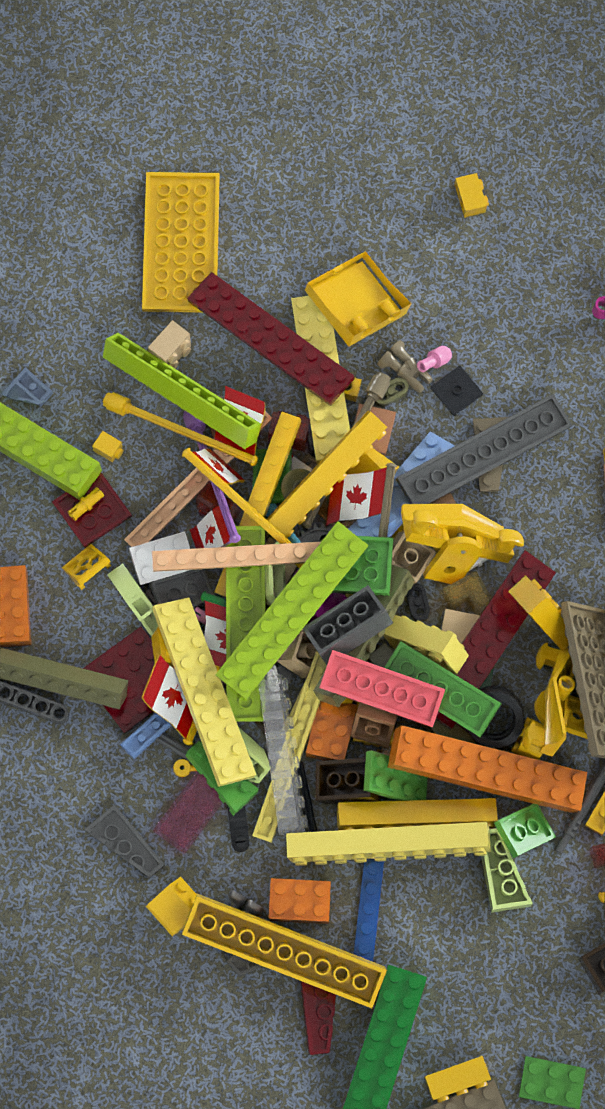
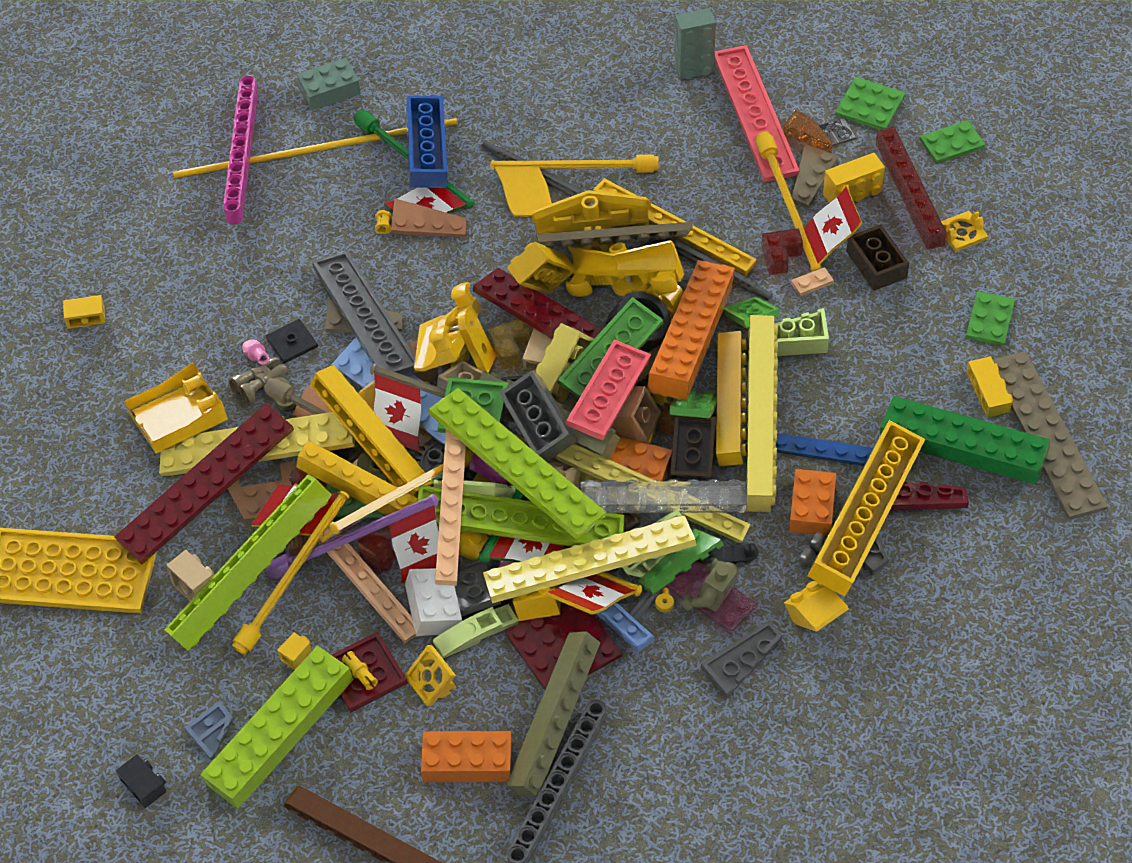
camera: 80 degrees left, 20 degrees down
none -> medium nougat wing [227,461,298,522]
none -> olive torso [679,557,738,612]
none -> light nougat plate [791,267,834,297]

